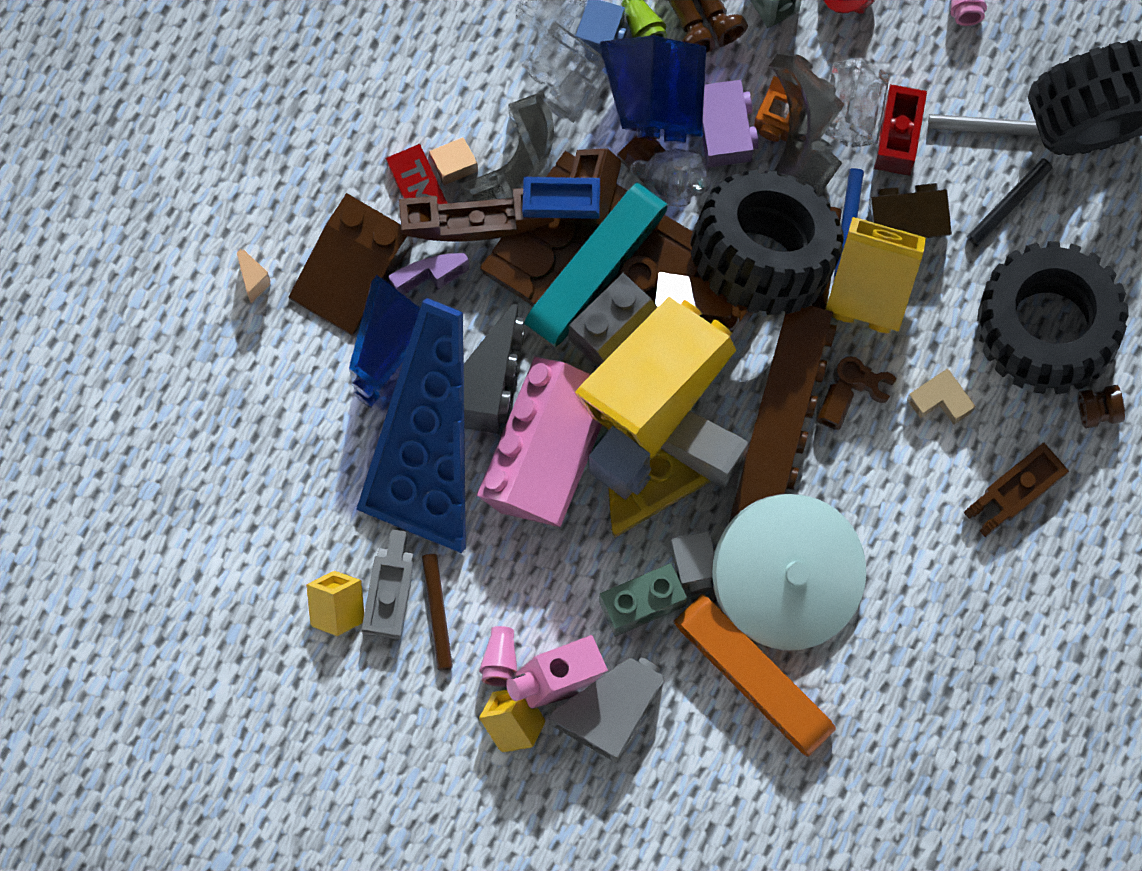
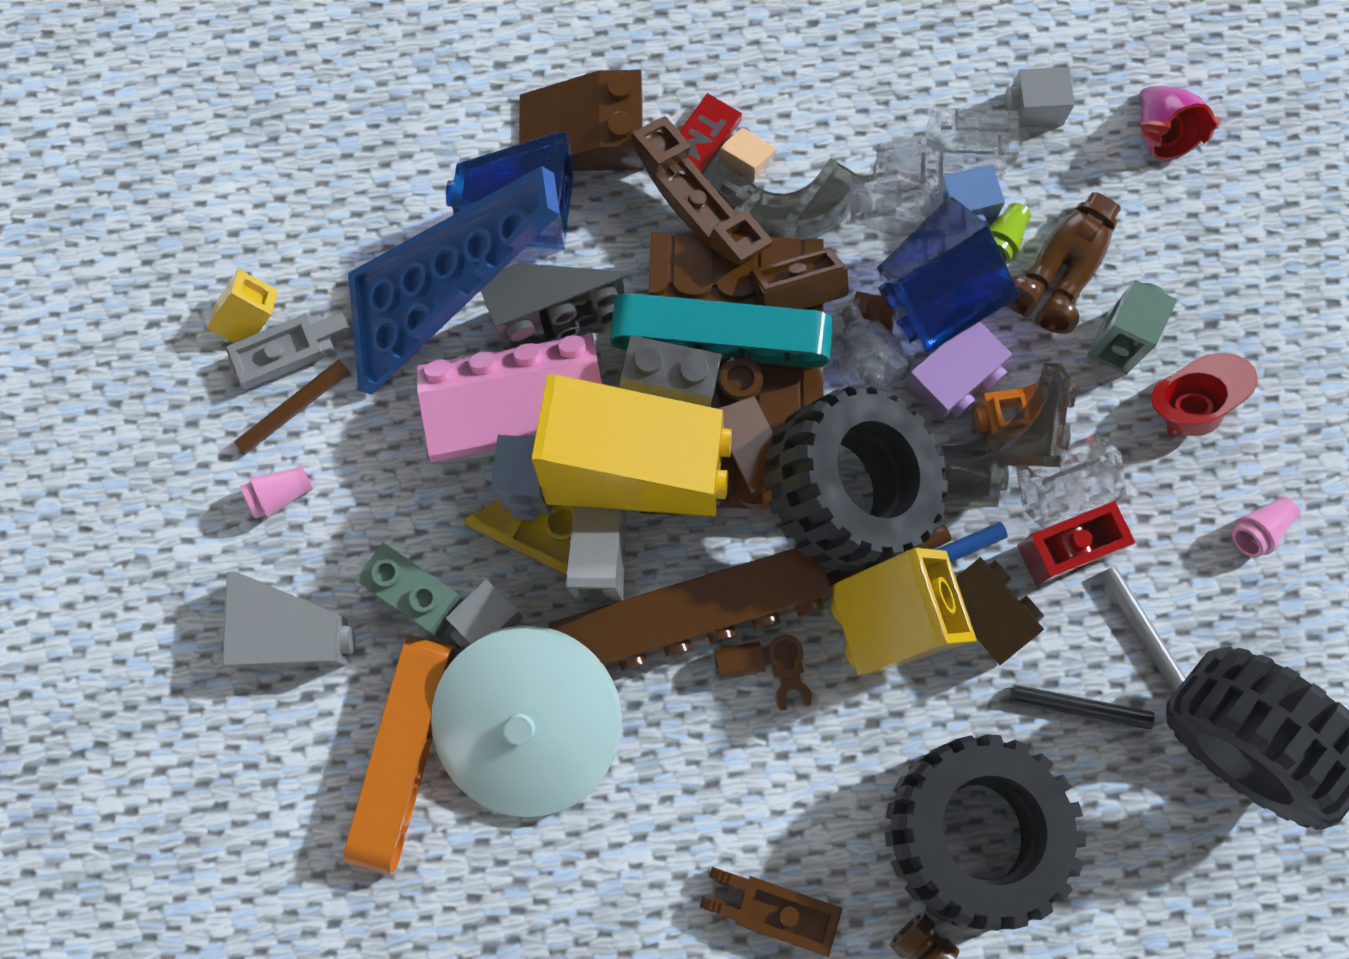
camera: 60 degrees right, 0 degrees up
light nougat slope [237,249,271,303] -> none
lavender slope [388,253,470,298] -> none
yellow panel [479,690,545,752] -> none
bright pink torso [506,635,608,709] -> none
blue tile [522,177,600,219] -> none
tan piece [907,368,976,425] -> none

